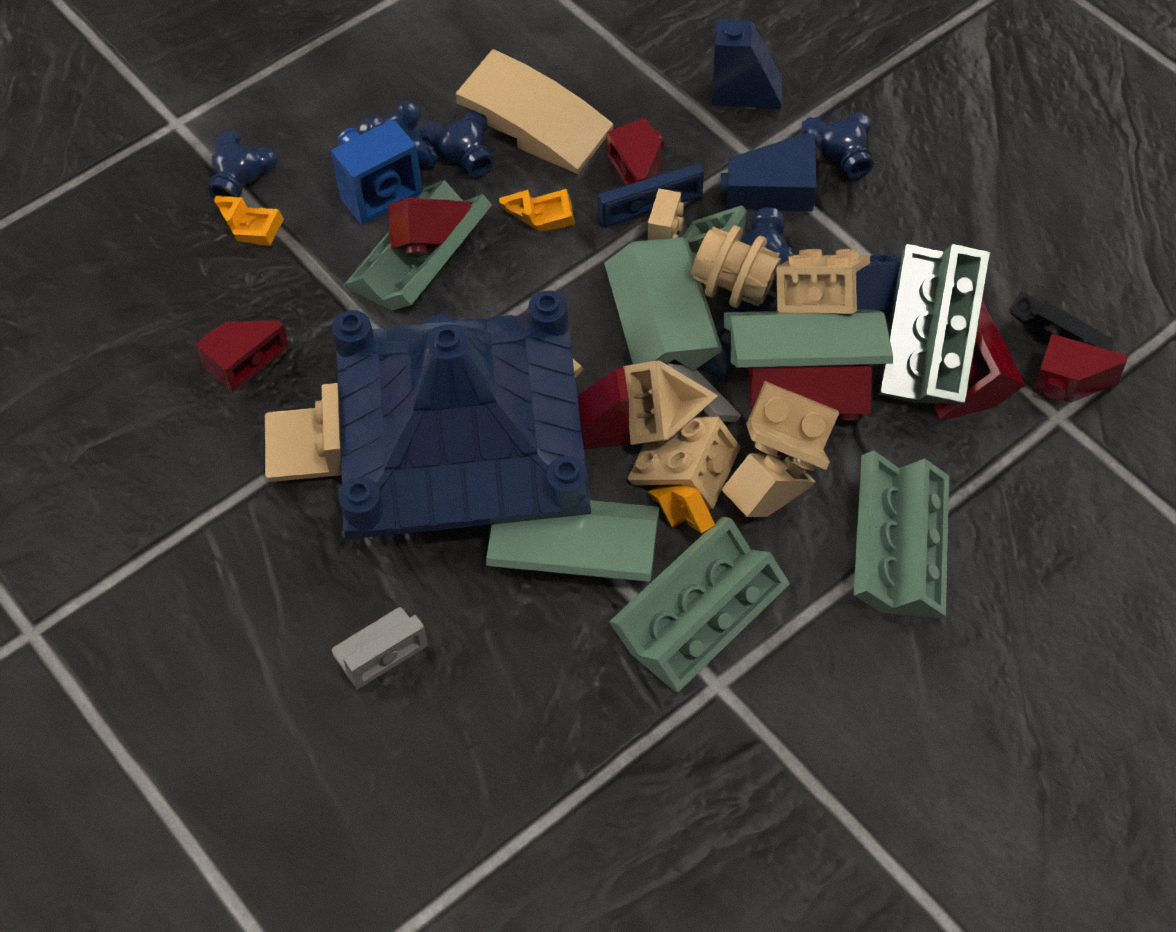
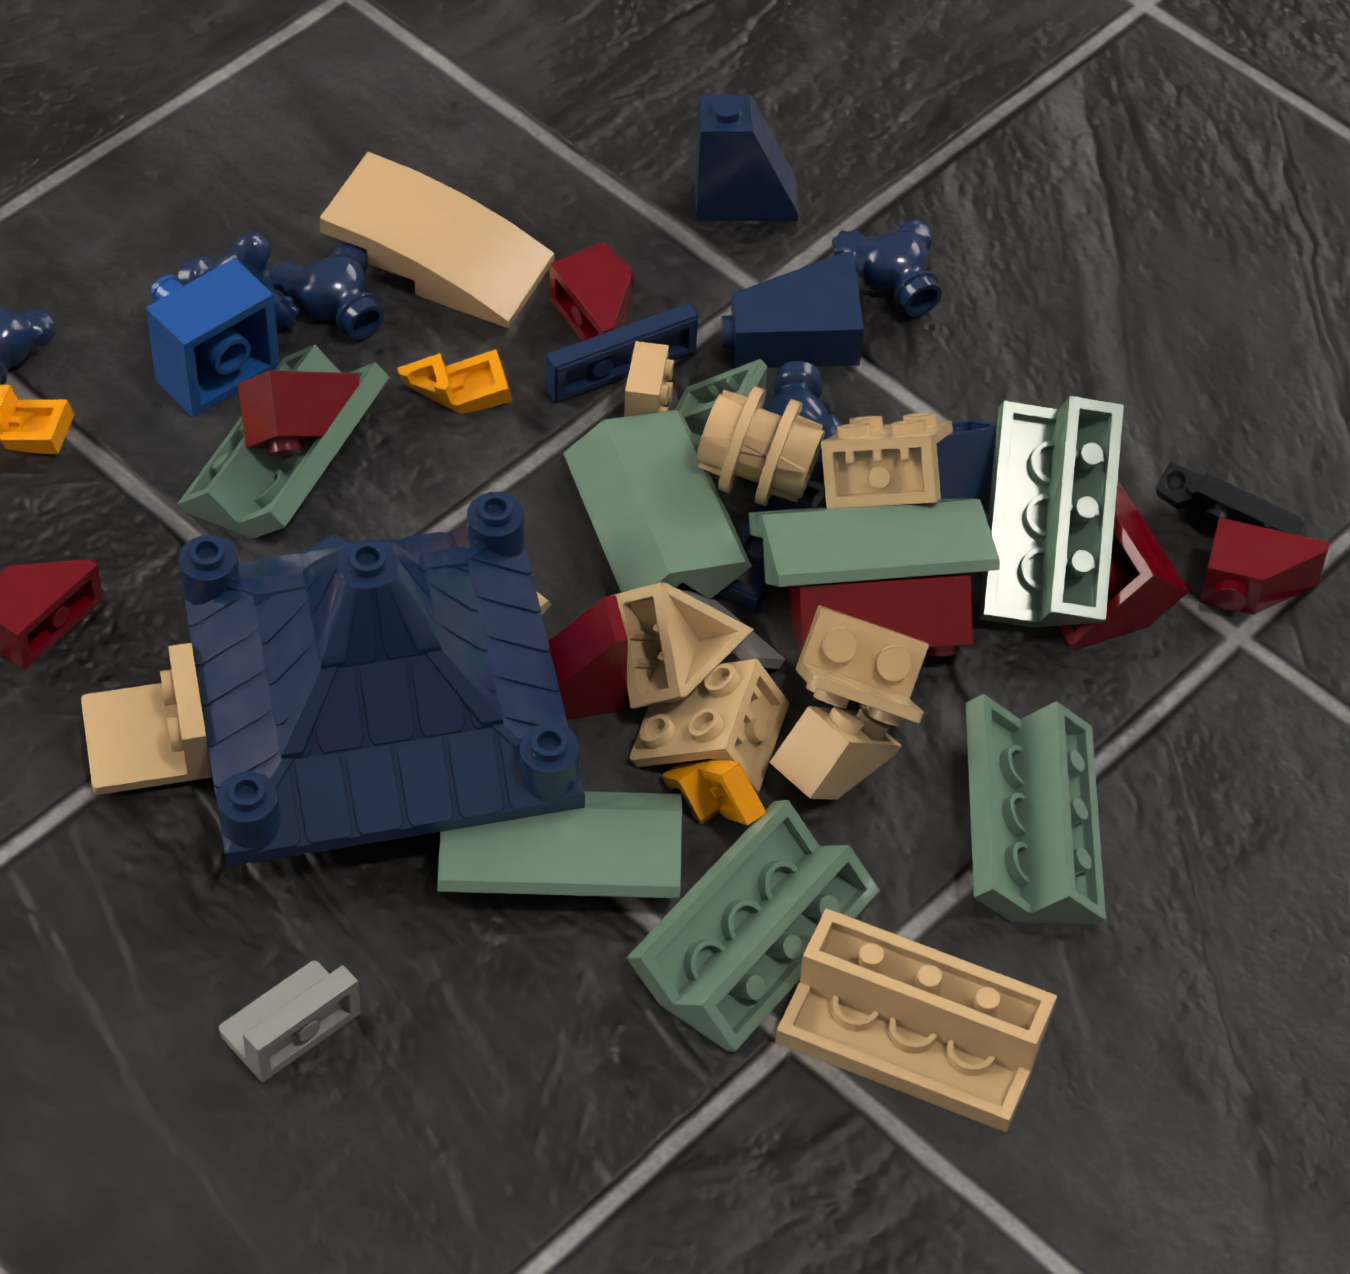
camera: 10 degrees left, 5 degrees down
none -> tan slope [775,908,1057,1133]

